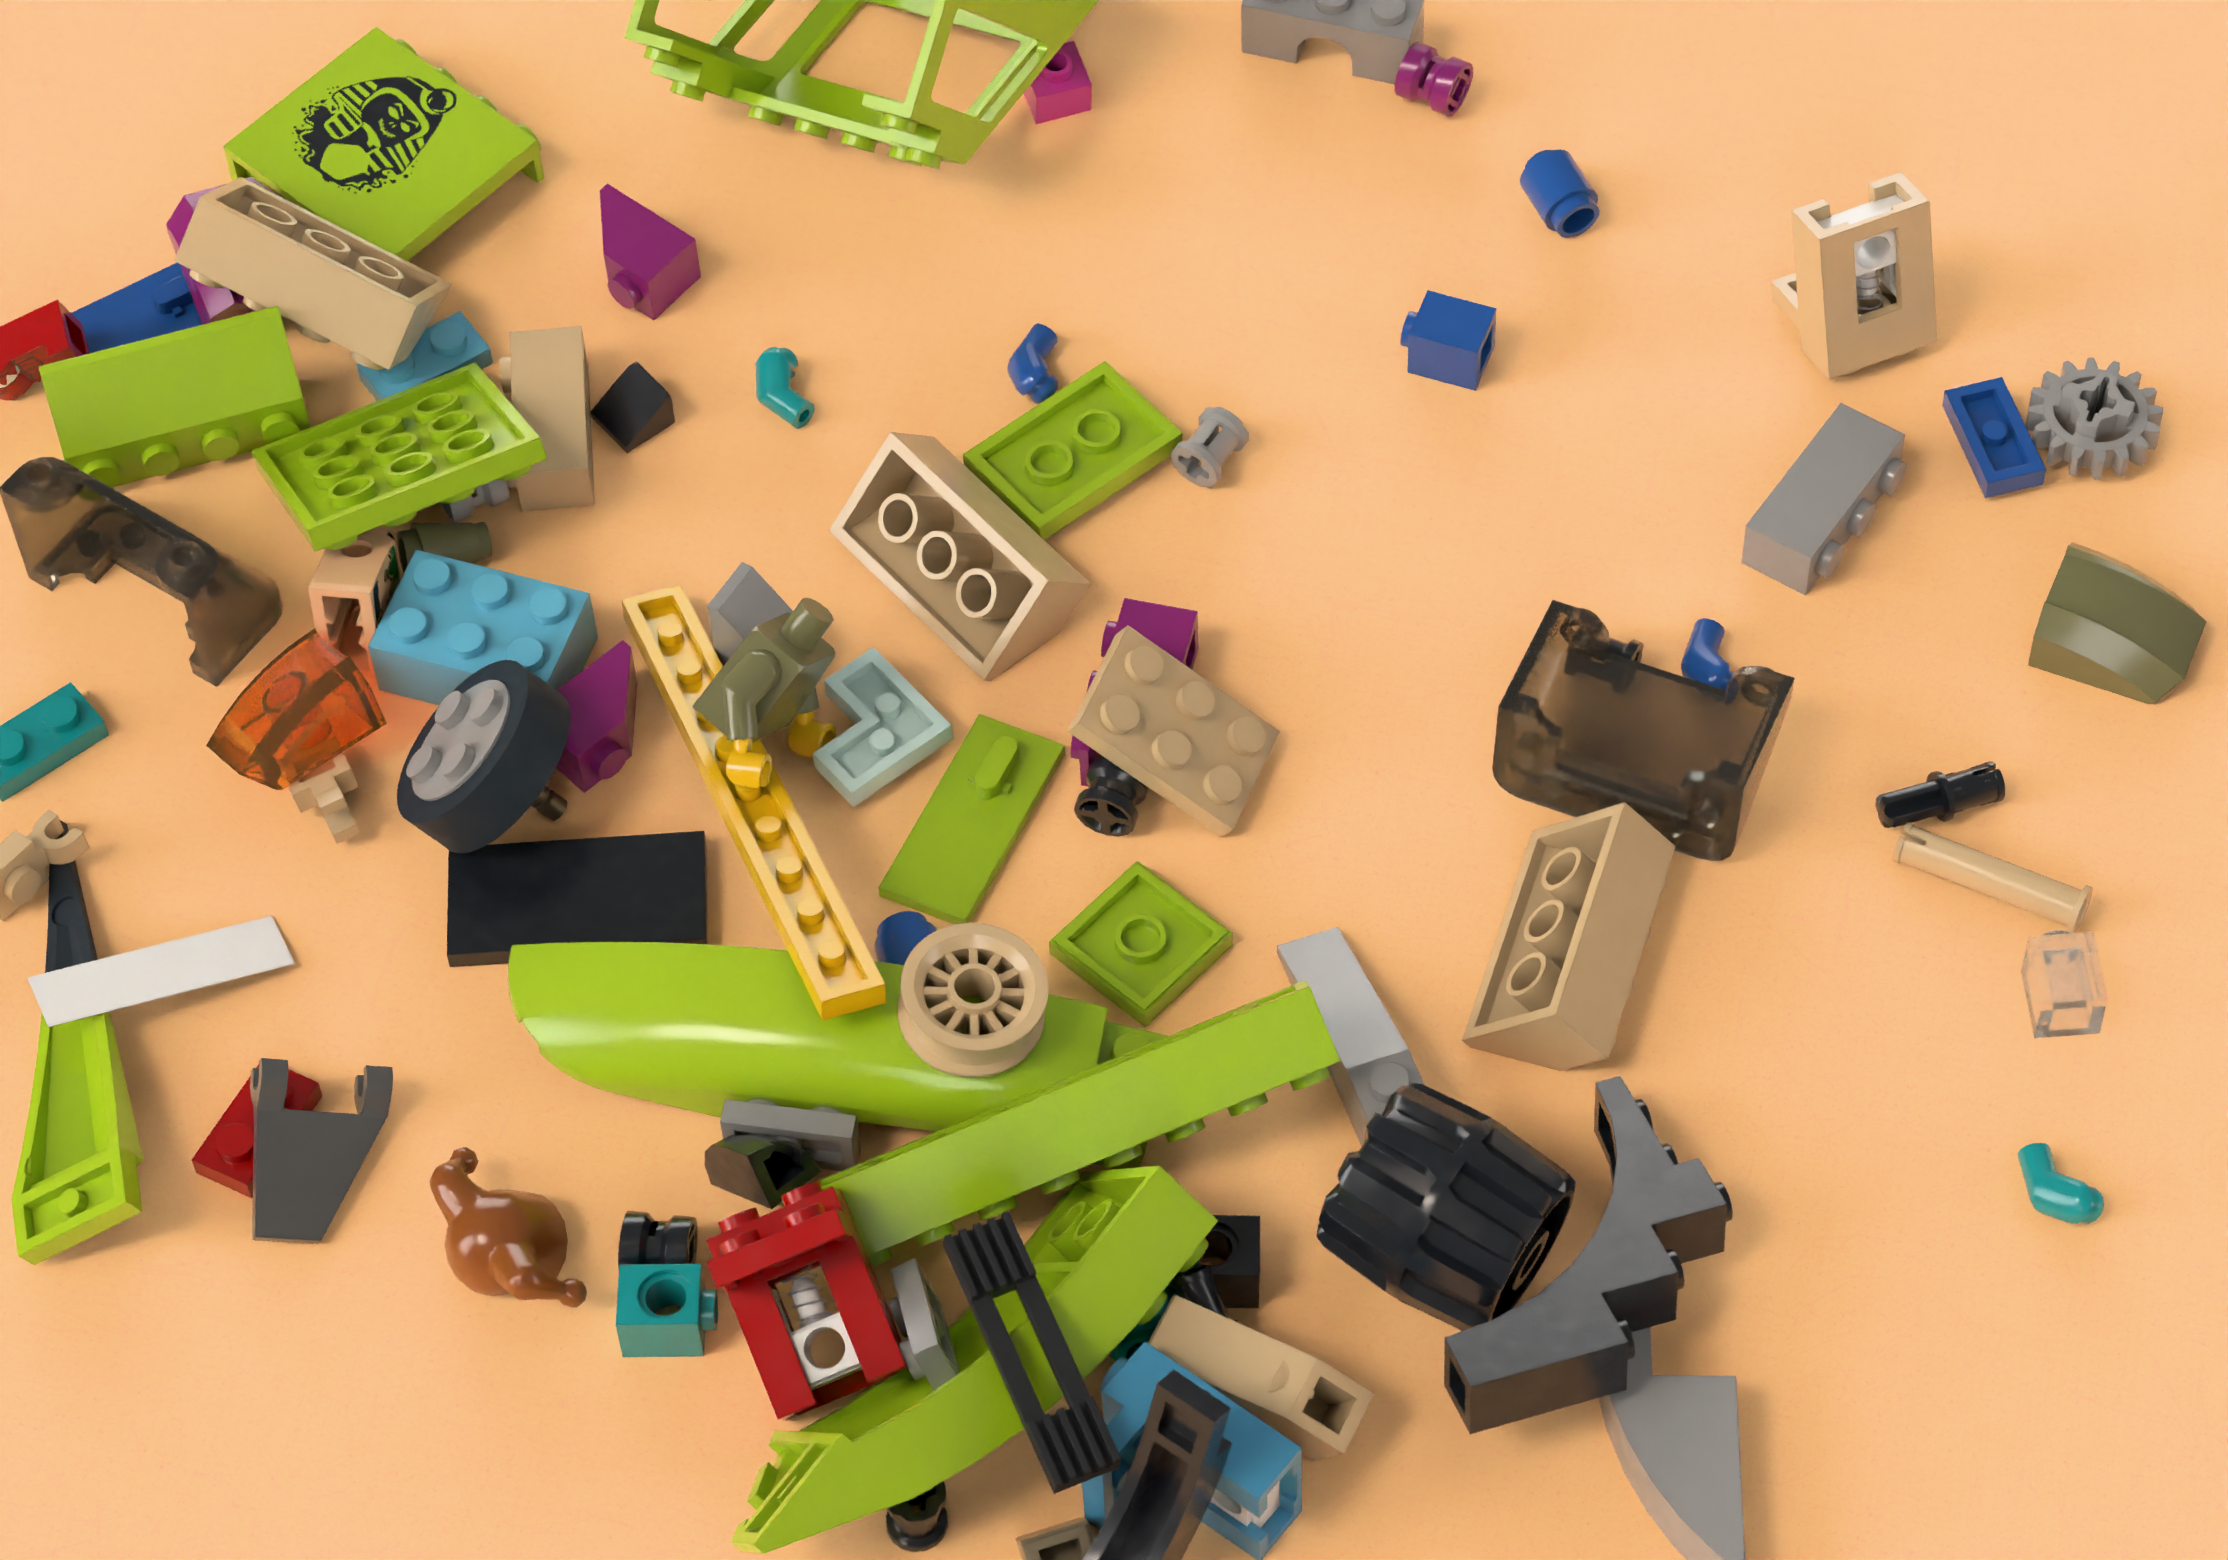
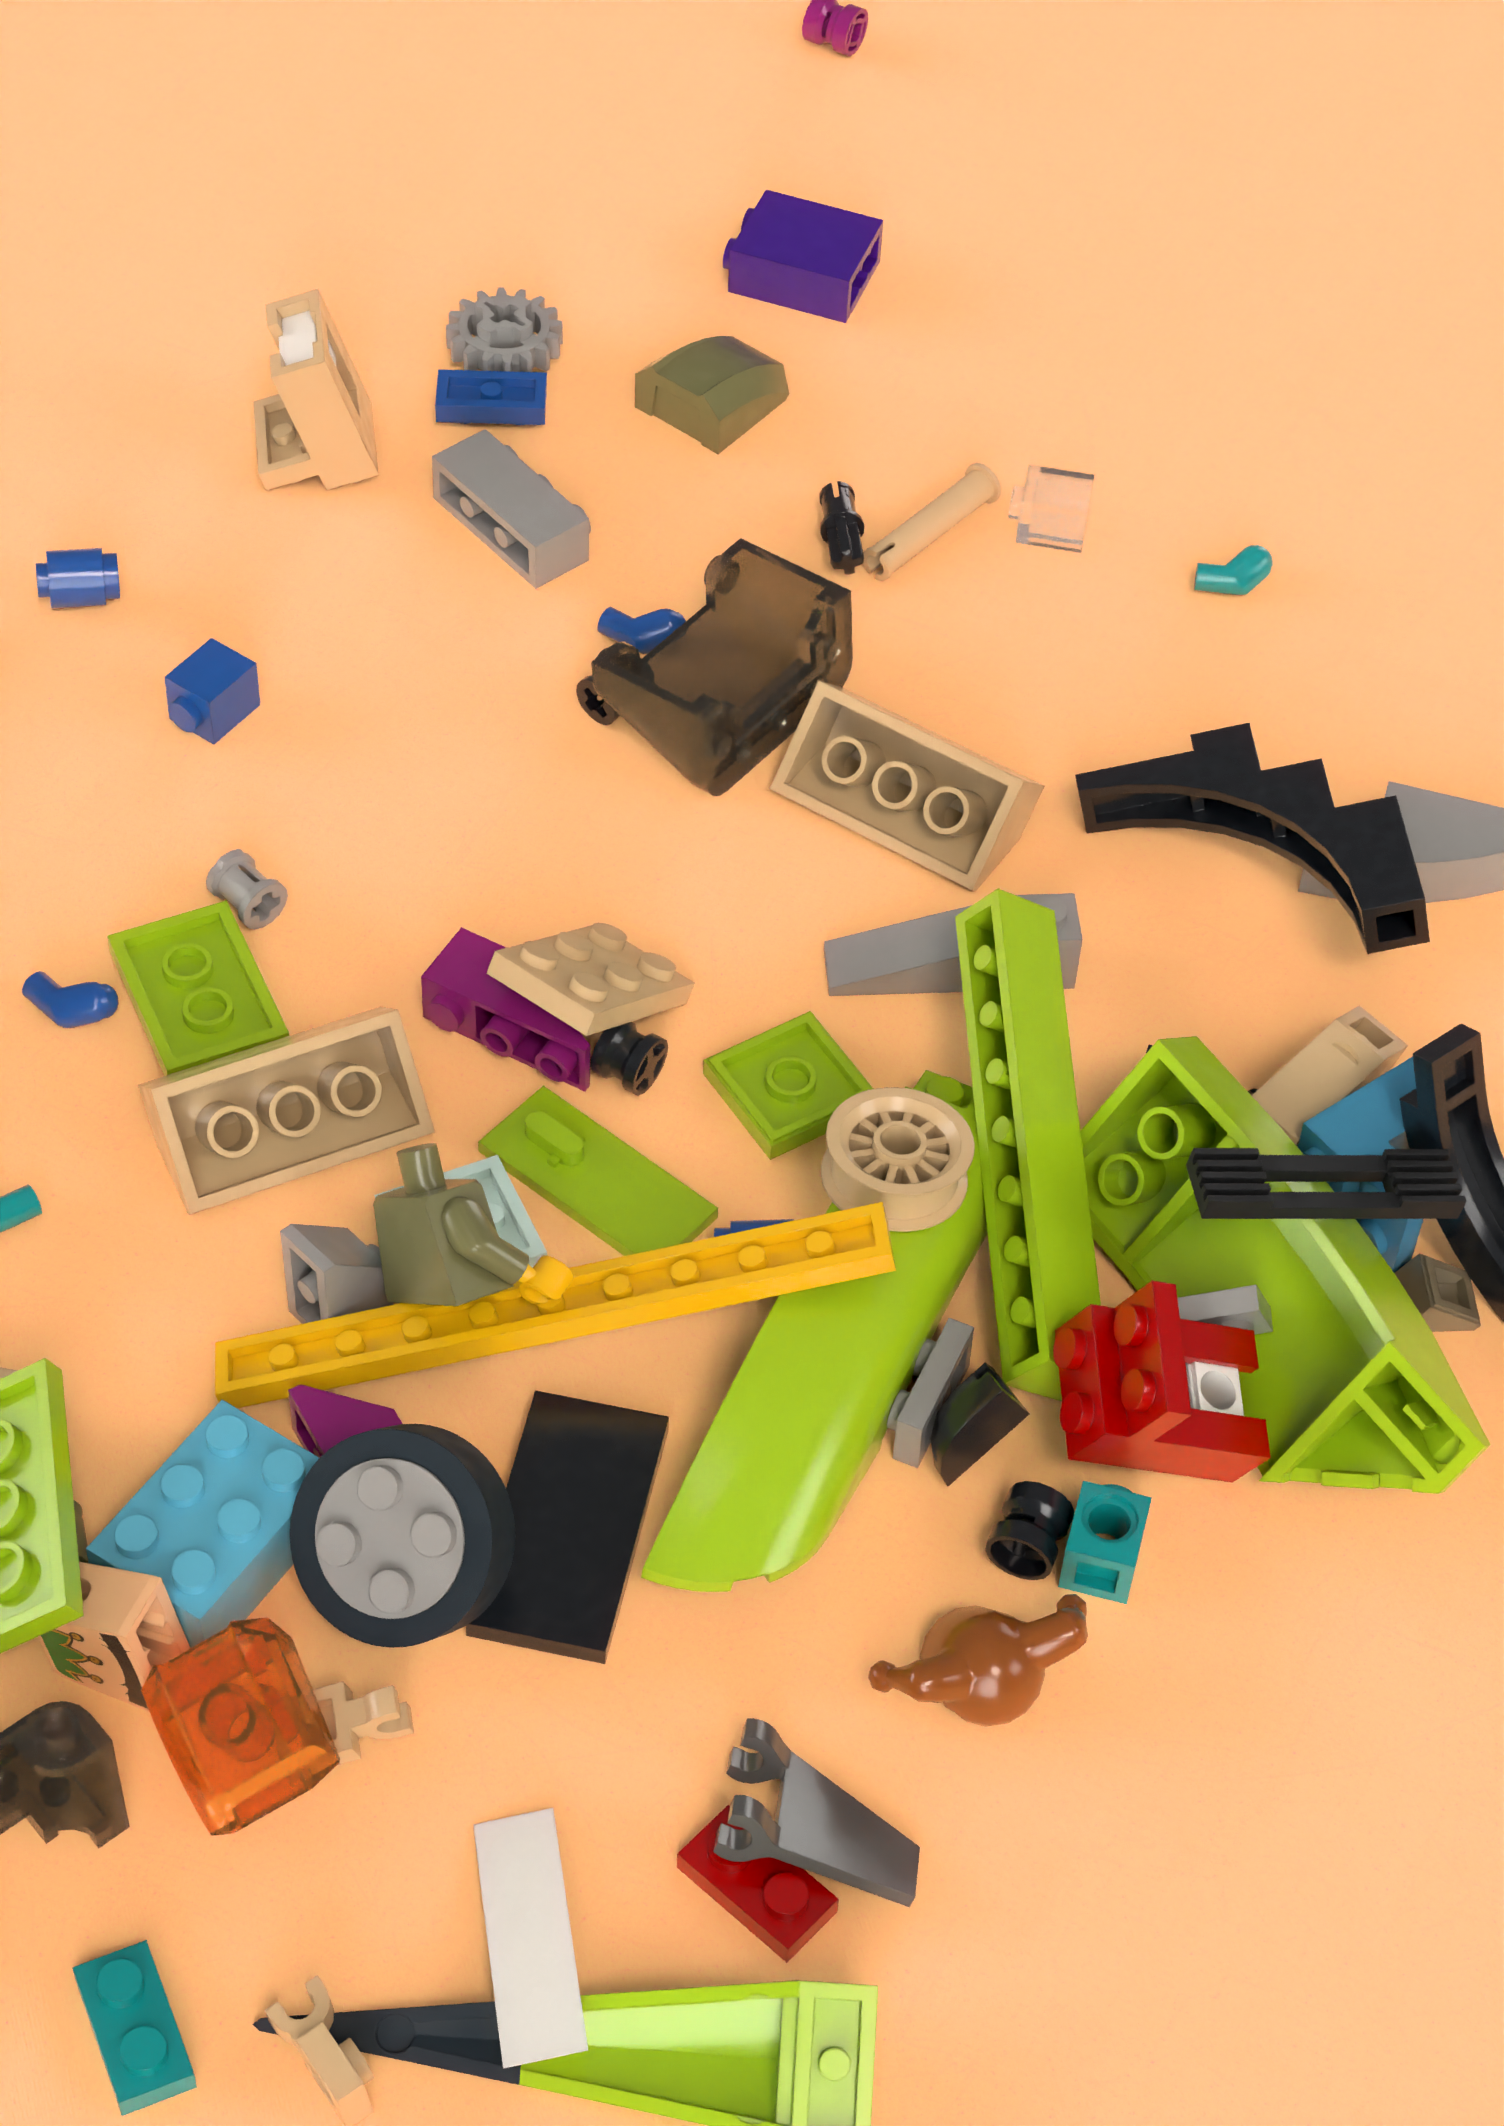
camera: 80 degrees left, 5 degrees down
black wheel [1316,1083,1576,1331] -> none

